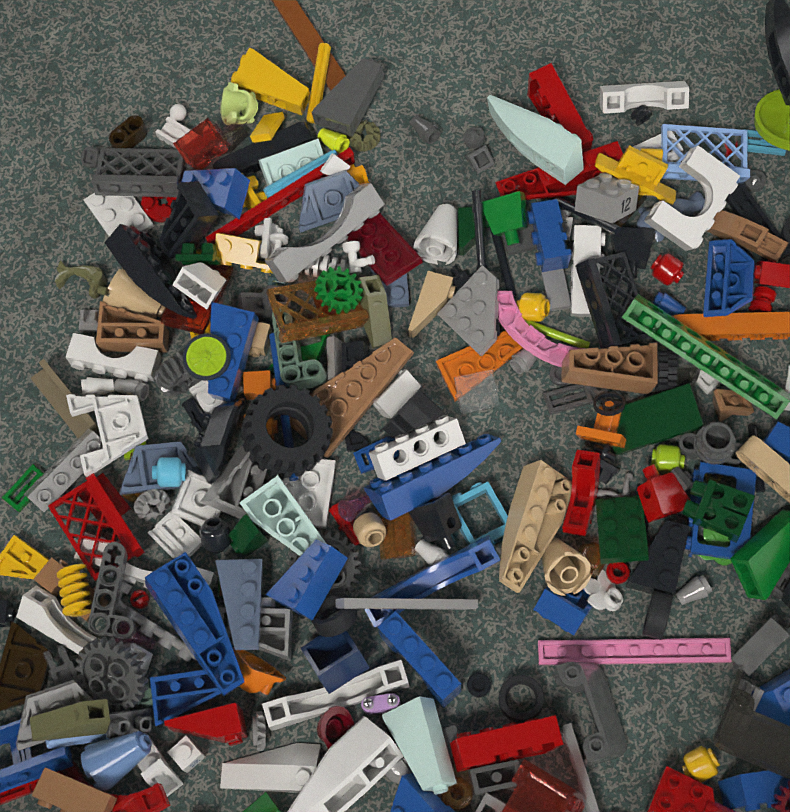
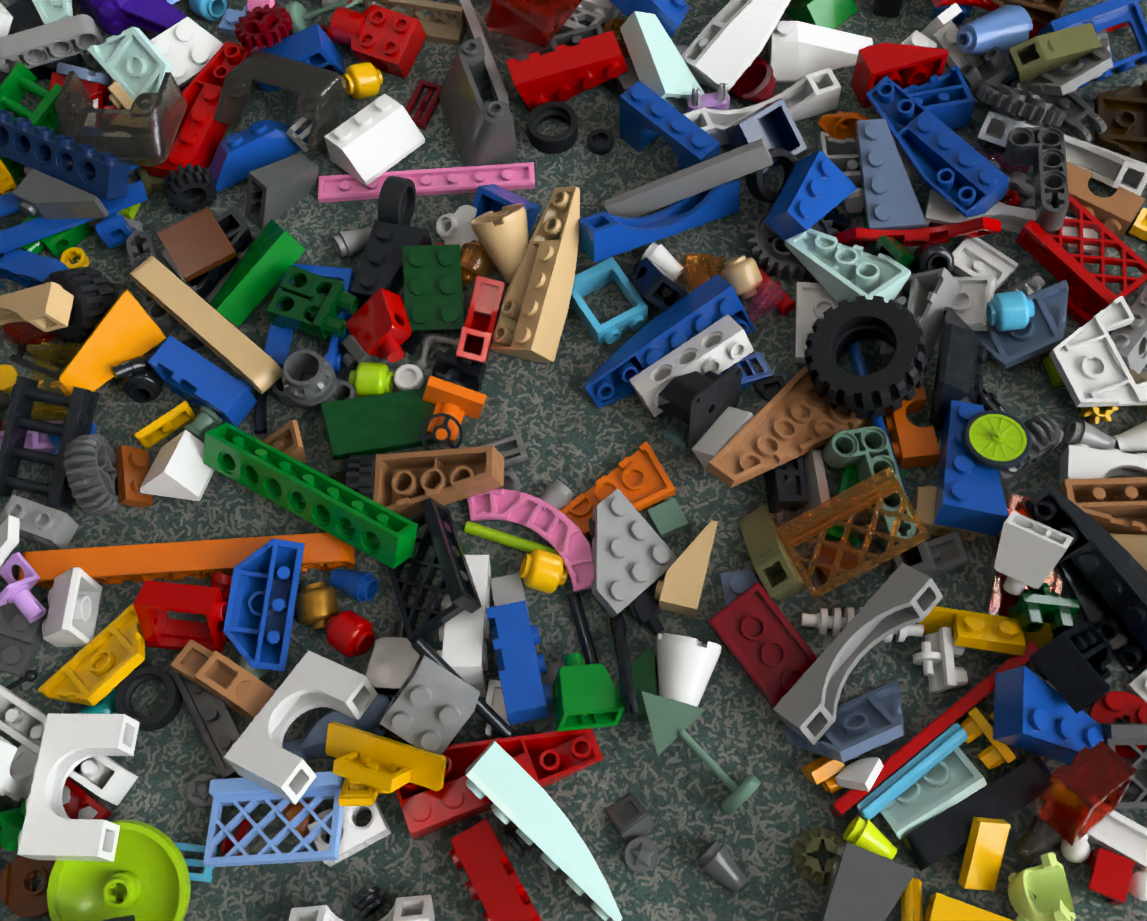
camera: 175 degrees right, 5 degrees down
yellow piece [57,564,92,617] -> none
light grey gear [252,711,266,751] -> none
green gear [314,266,363,314] -> none
white piece [342,241,375,275] -> none
clear piece [454,369,500,414] -> none
none -> pearl gold head [295,582,339,630]
none -> white slope [324,93,425,186]
none -> white tile [394,364,424,391]
none -> dark red tile [405,80,442,130]
none -> sand green piece [642,691,761,816]
none -> sand green tile [647,497,689,539]
none -> red tile [834,217,1002,248]
none -> red panel [1086,847,1135,906]

